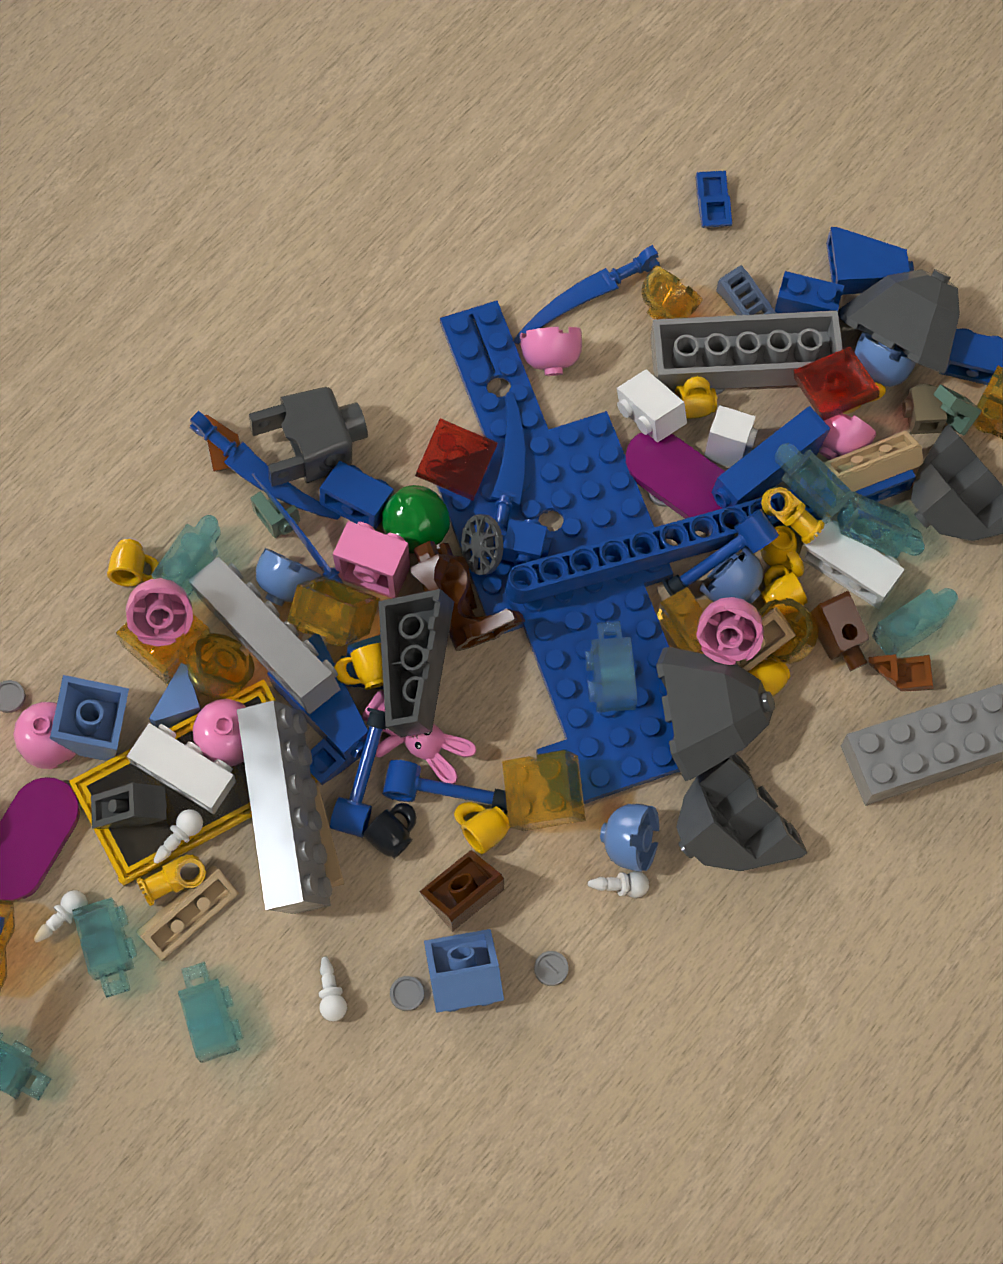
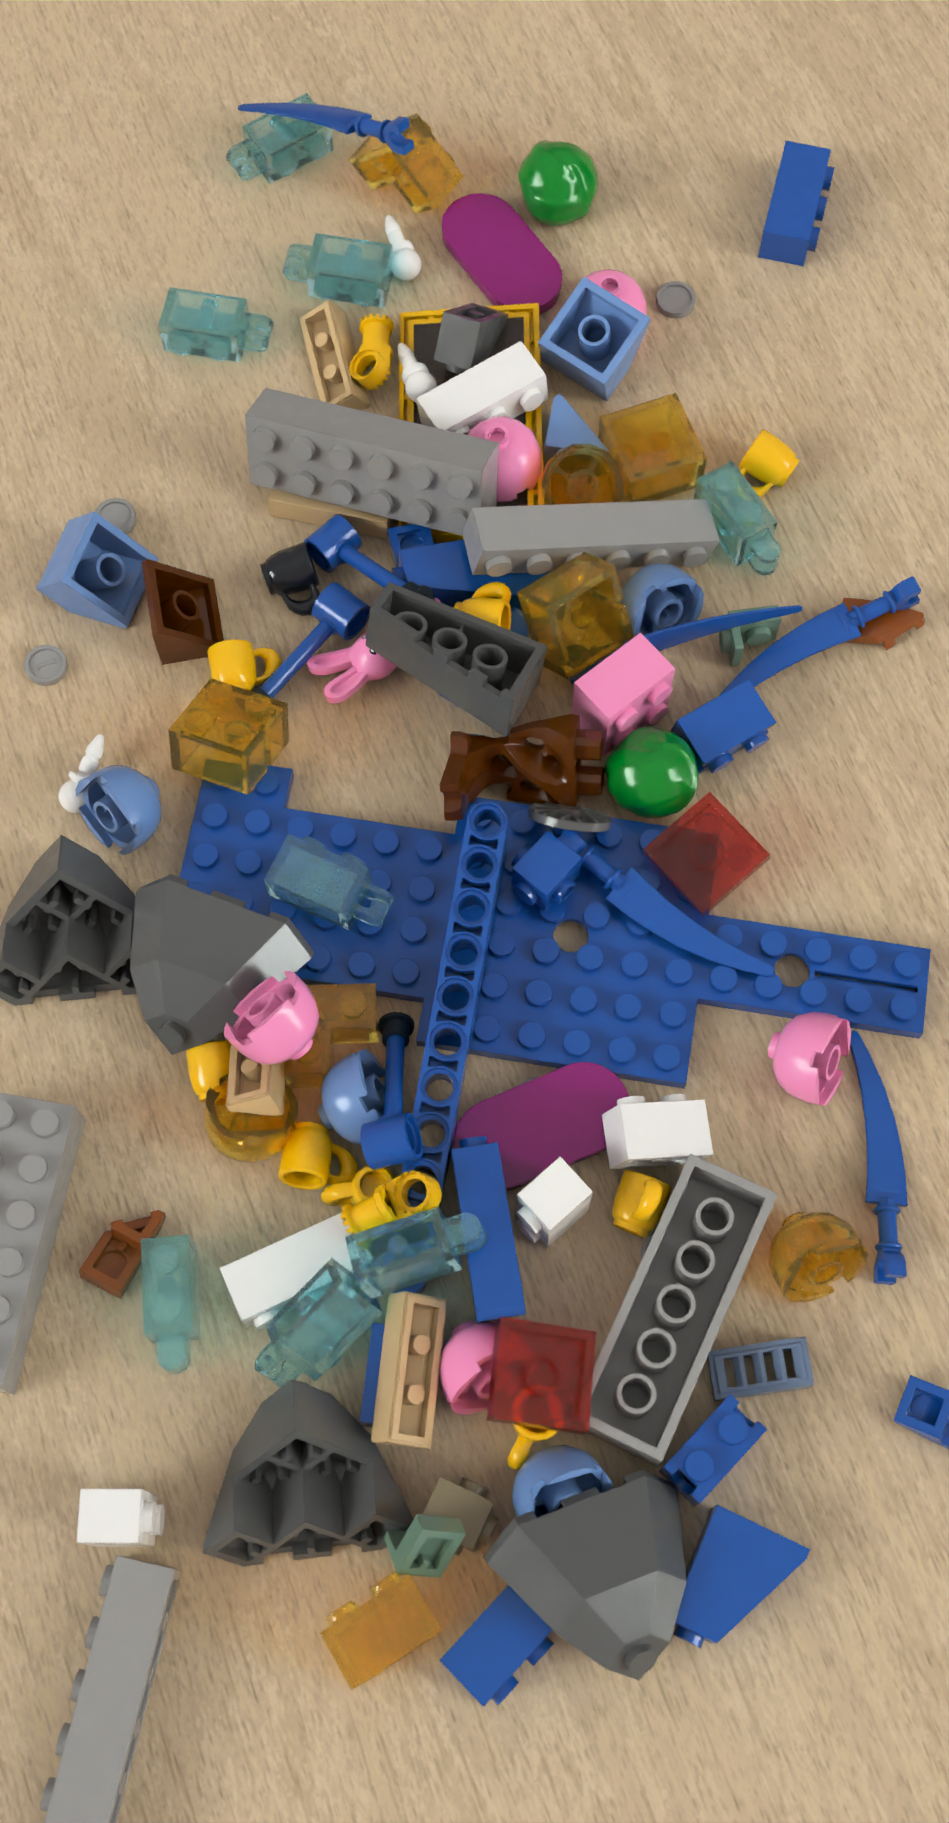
camera: 120 degrees right, 0 degrees up
bright pink cylinder [126,578,193,646] -> none
dark grey piece [249,387,368,487] -> none
white bar [319,957,347,1021] -> none
reddish brown torso [806,591,869,672] -> none

